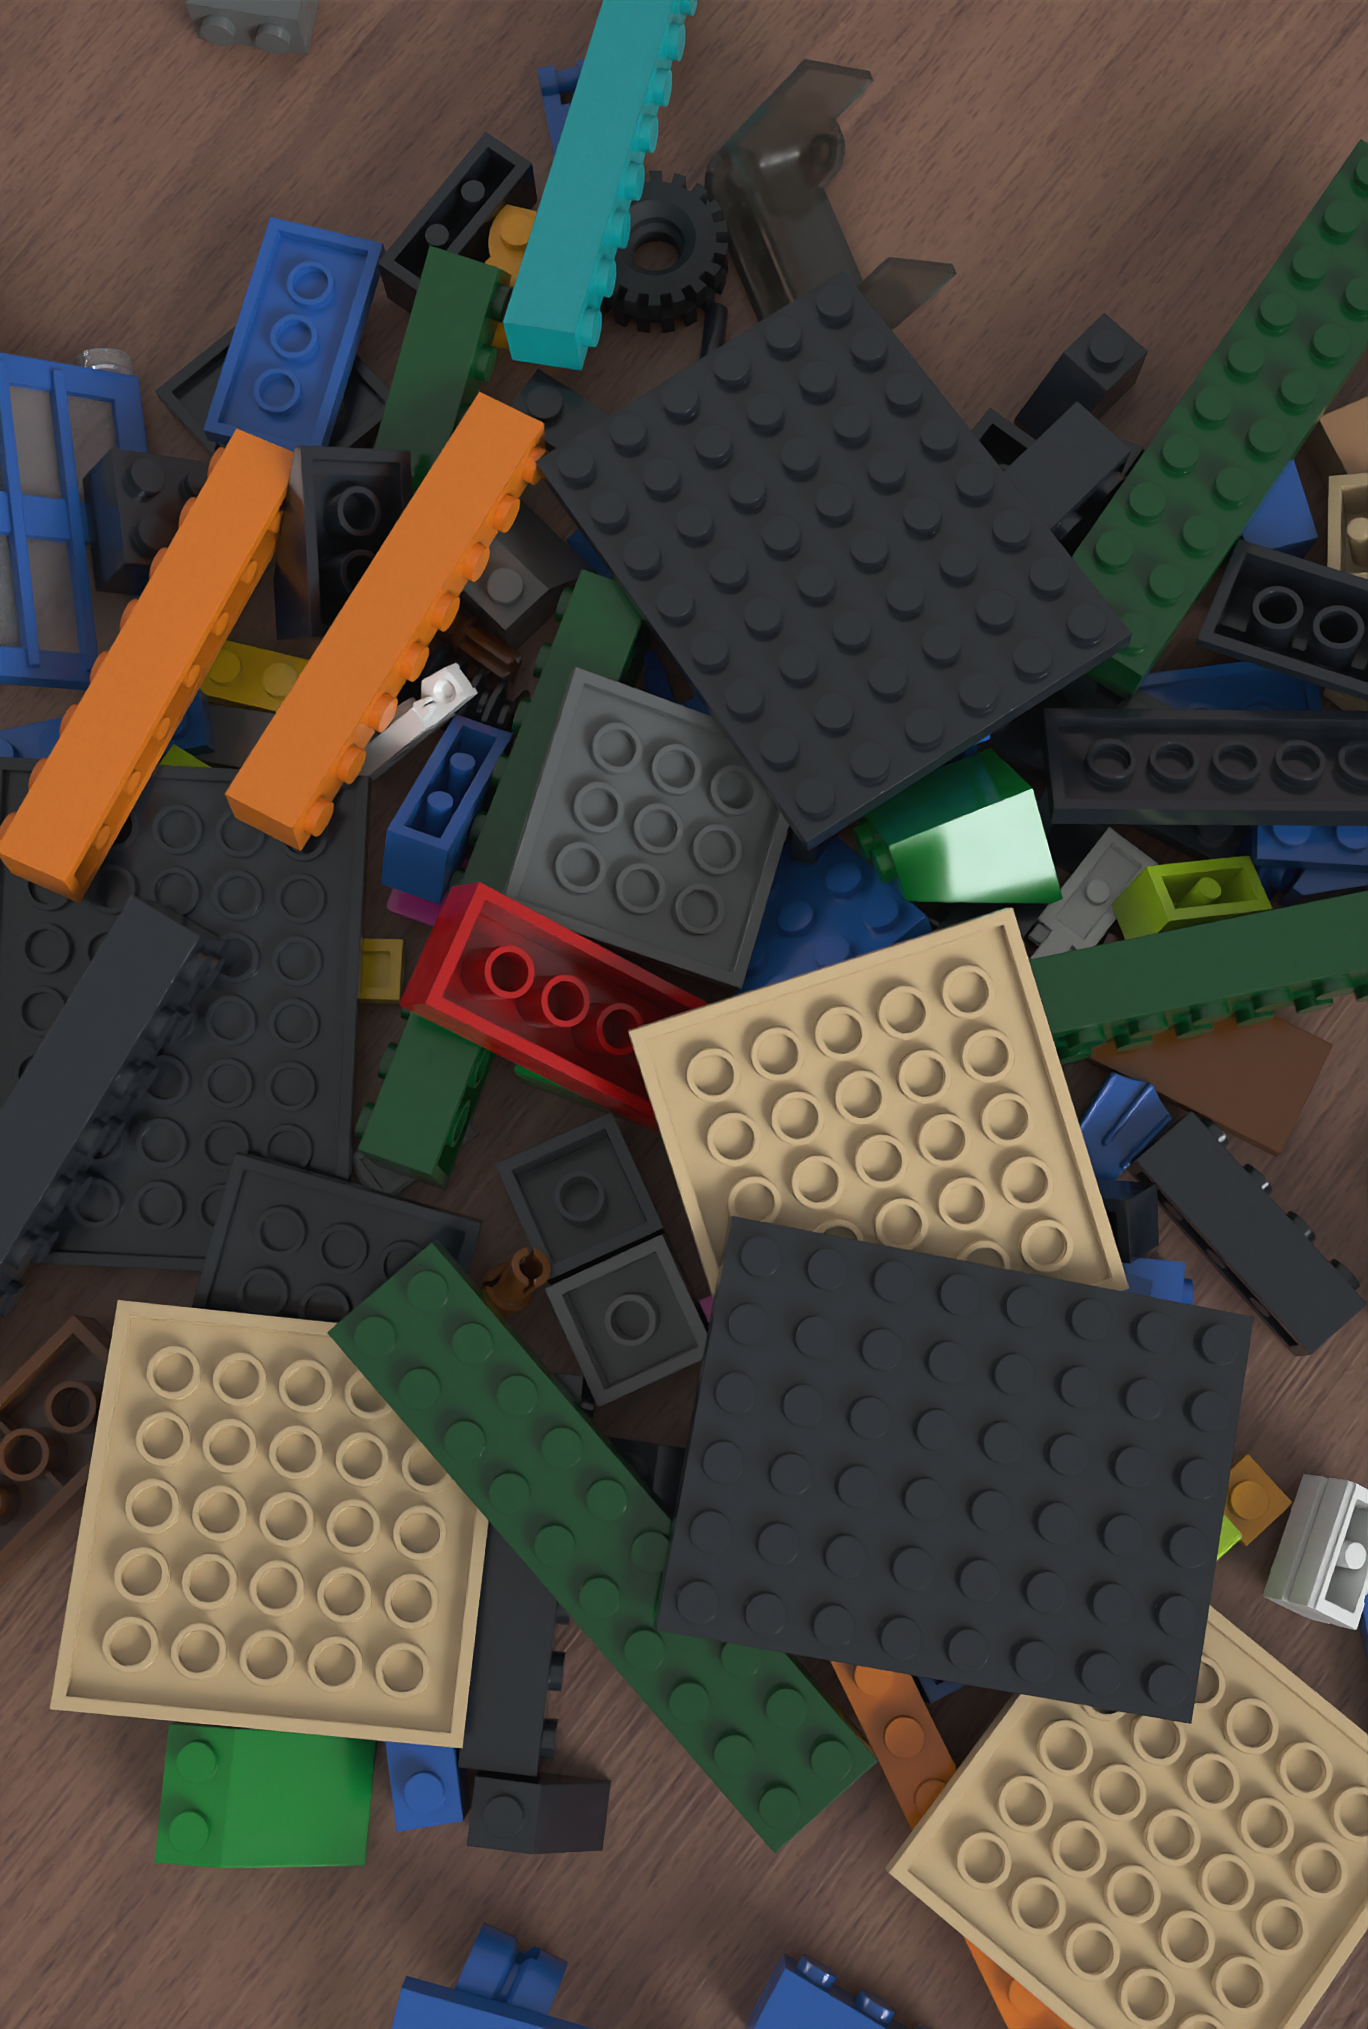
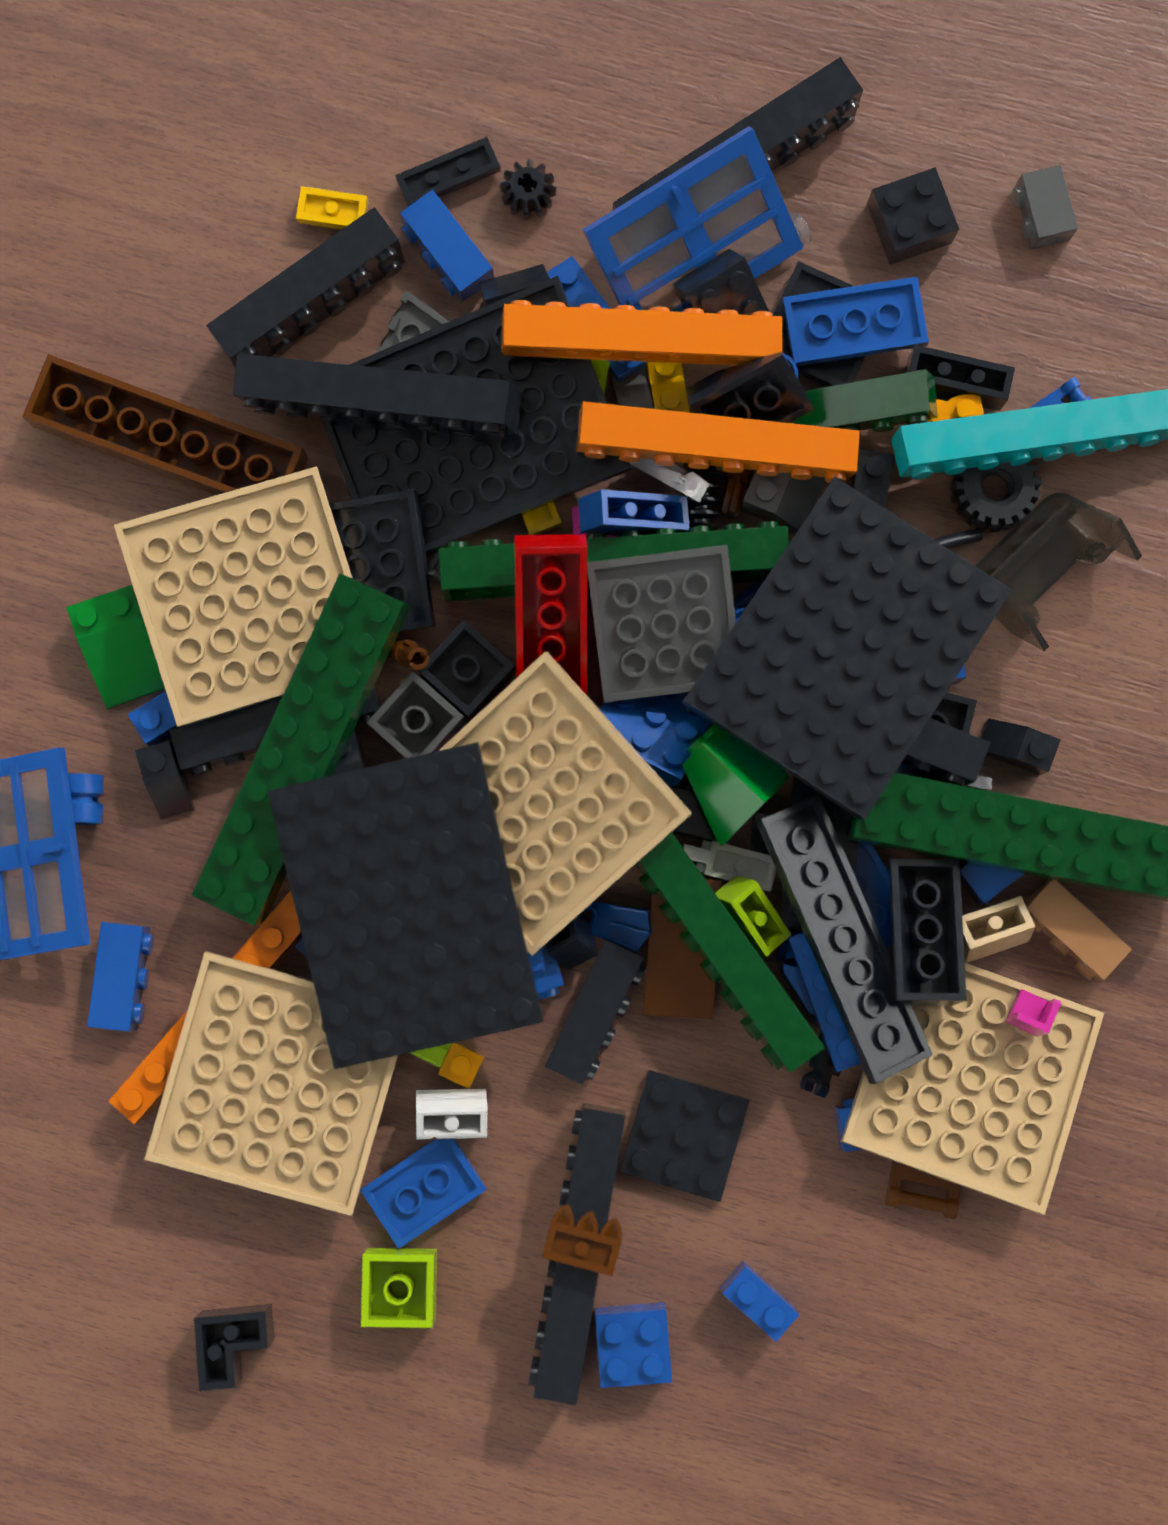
camera: 65 degrees right, 5 degrees up
none -> black brick [867,167,959,265]

